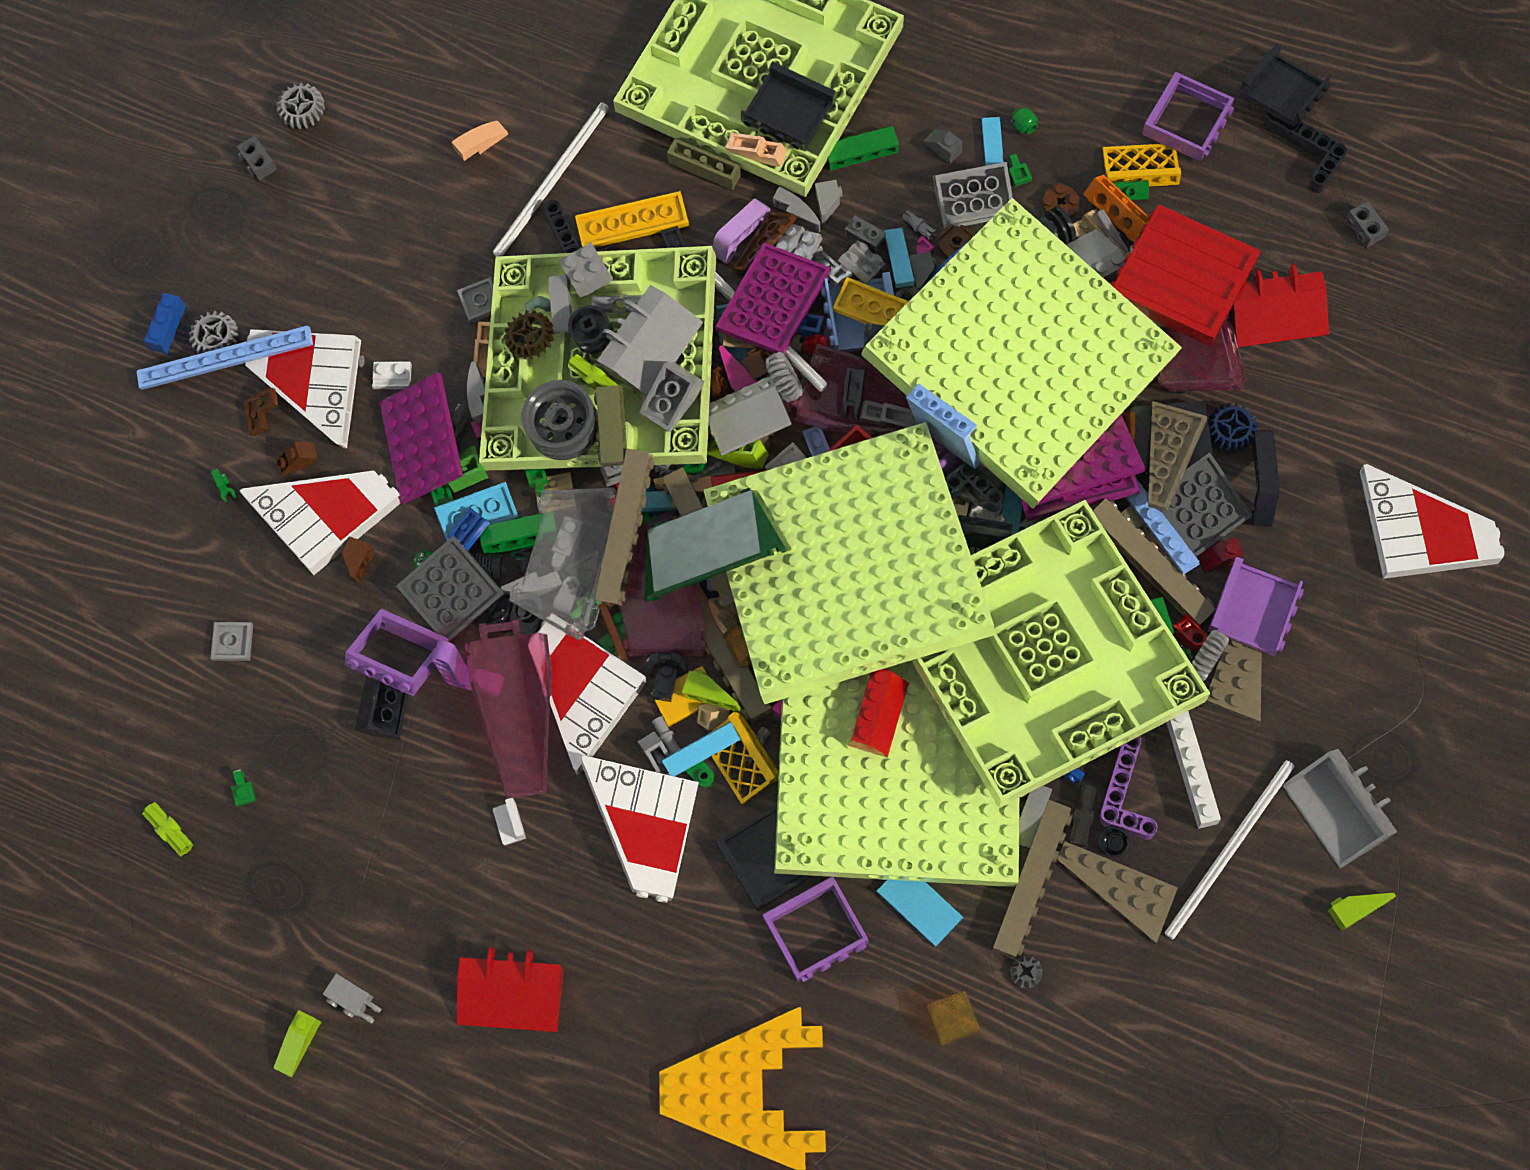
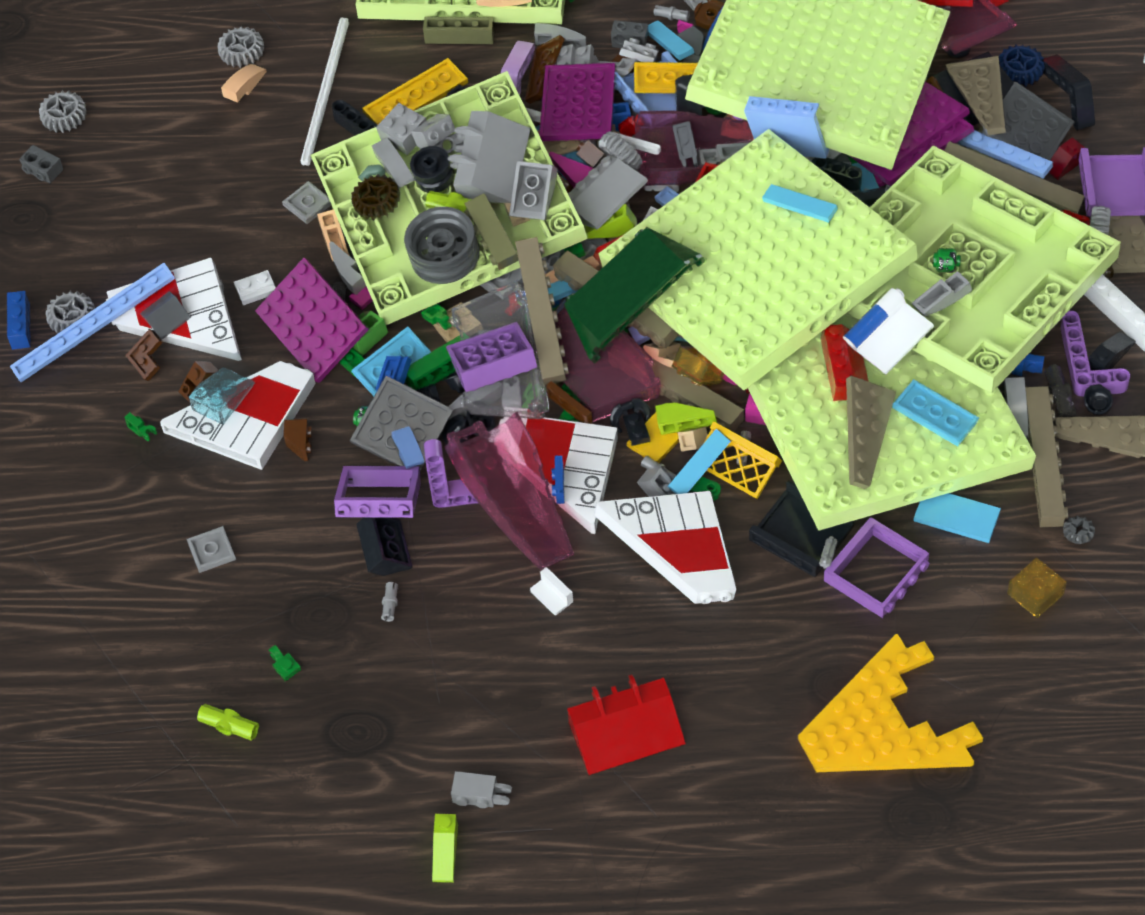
camera: 25 degrees left, 15 degrees down
light grey slope [815,180,843,224] -> none
none -> dark grey slope [140,291,191,340]
none -> clear light blue slope [189,367,255,425]
none -> light grey gear [217,26,264,68]
none -> light grey pin [381,582,398,622]
none -> medium blue slope [392,426,424,469]
none -> light grey brick [411,114,455,148]
none -> medium lavender slope [446,322,537,392]
none -> blue plate [552,456,565,504]
none -> medium azure tile [762,184,838,223]
none -> light grey axle [819,536,838,569]
none -> white door [843,288,934,375]
none -> dark tan wing [846,376,896,489]
none -> medium azure tile [892,379,979,447]
none -> light grey slope [912,271,972,316]
none -> green head [933,248,961,273]
none -> black slope [1088,332,1136,371]

